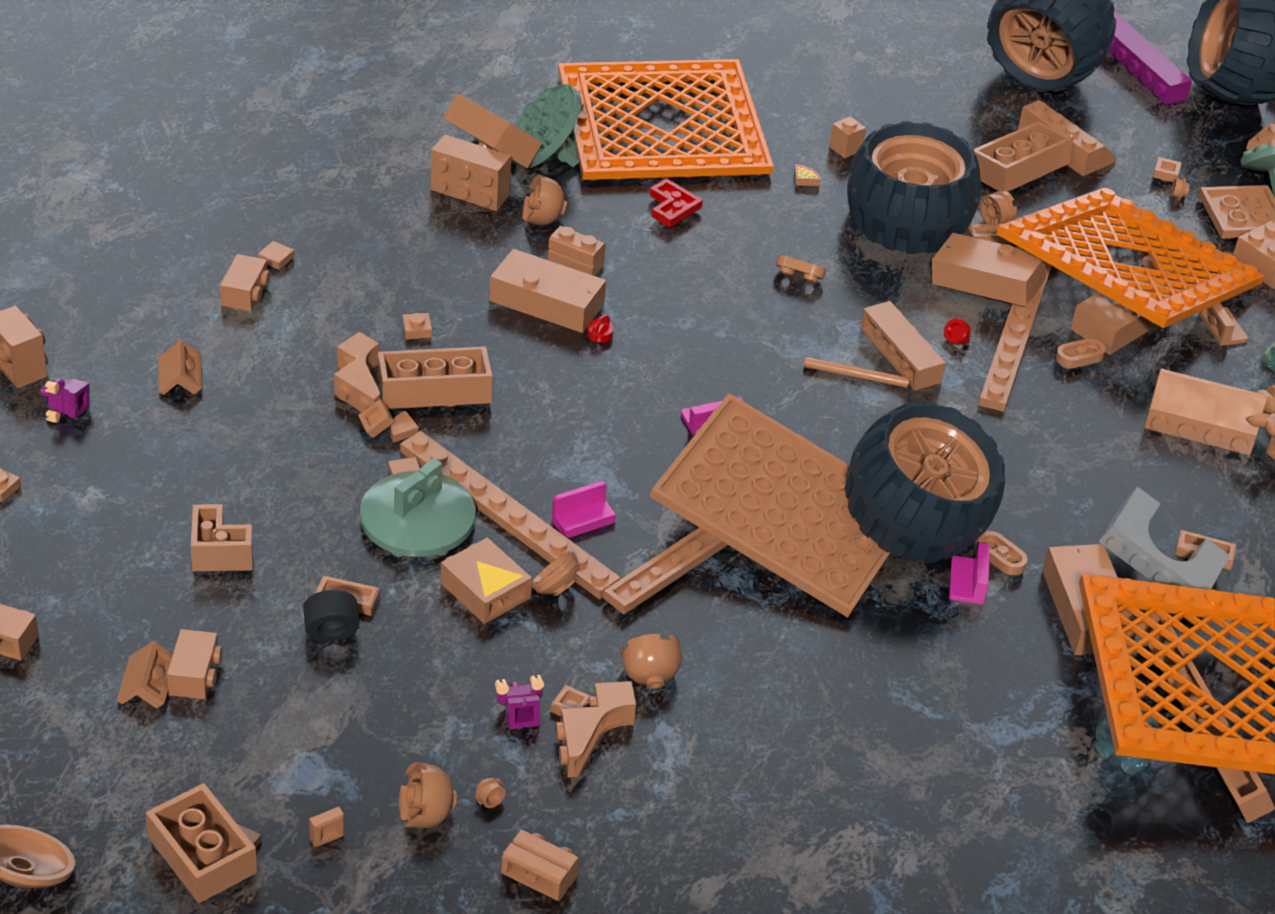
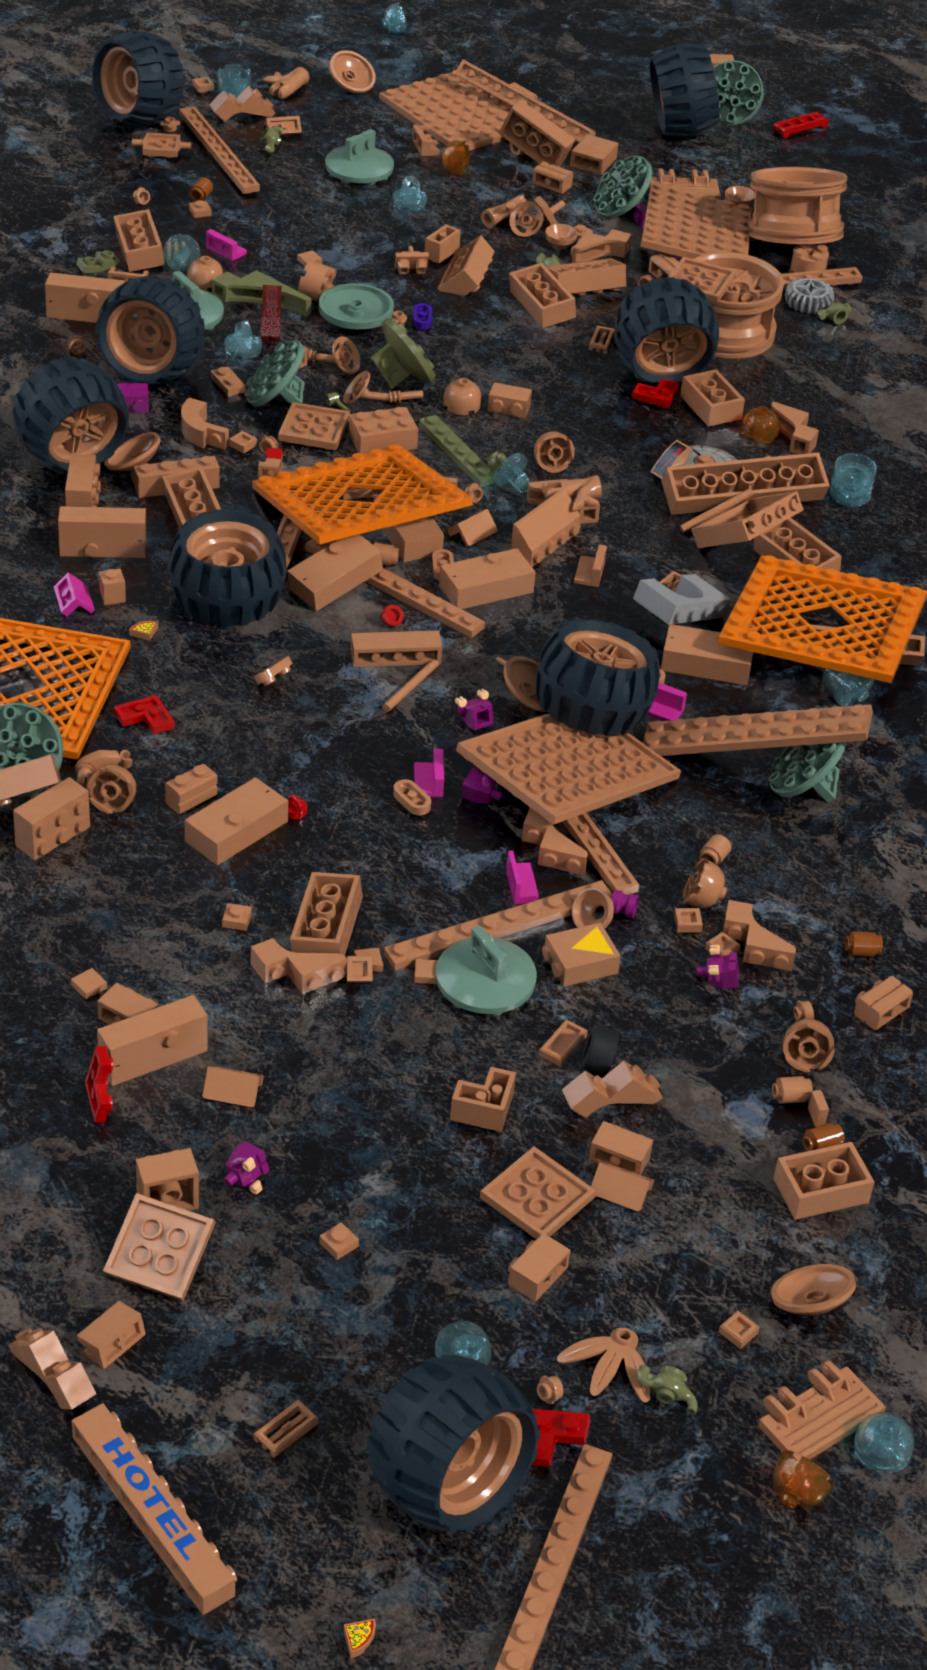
camera: 70 degrees left, 0 degrees up
none -> dark pink panel [54,573,95,617]
none -> nougat brick [58,506,147,558]
none -> nougat brick [65,454,101,507]
none -> nougat arm [74,750,133,791]
none -> red plate [85,1046,113,1122]
none -> nougat brick [97,995,208,1086]
none -> nougat dish [104,432,161,471]
none -> nougat arch [181,398,229,450]
none -> nougat leg [258,448,283,479]
none -> nougat brick [374,542,399,566]
none -> nougat plate [393,779,431,816]
none -> nougat brick [439,548,536,609]
none -> nougat panel [447,509,498,547]
none -> magenta piece [455,689,493,730]
none -> nougat plate [464,483,483,503]
none -> nougat plate [480,1146,596,1239]
none -> nougat arch [522,808,588,875]
none -> nougat arch [562,1061,663,1118]
none -> nougat panel [574,545,607,587]
none -> magenta wheel [611,889,639,919]
none -> nougat plate [643,704,873,756]
none -> nougat plate [674,908,703,933]
none -> nougat brick [699,834,731,866]
none -> sand green bracket [769,742,847,803]
none -> nougat brick [772,1076,813,1104]
none -> dark orange brick [803,1123,845,1151]
none -> dark orange brick [845,931,883,957]

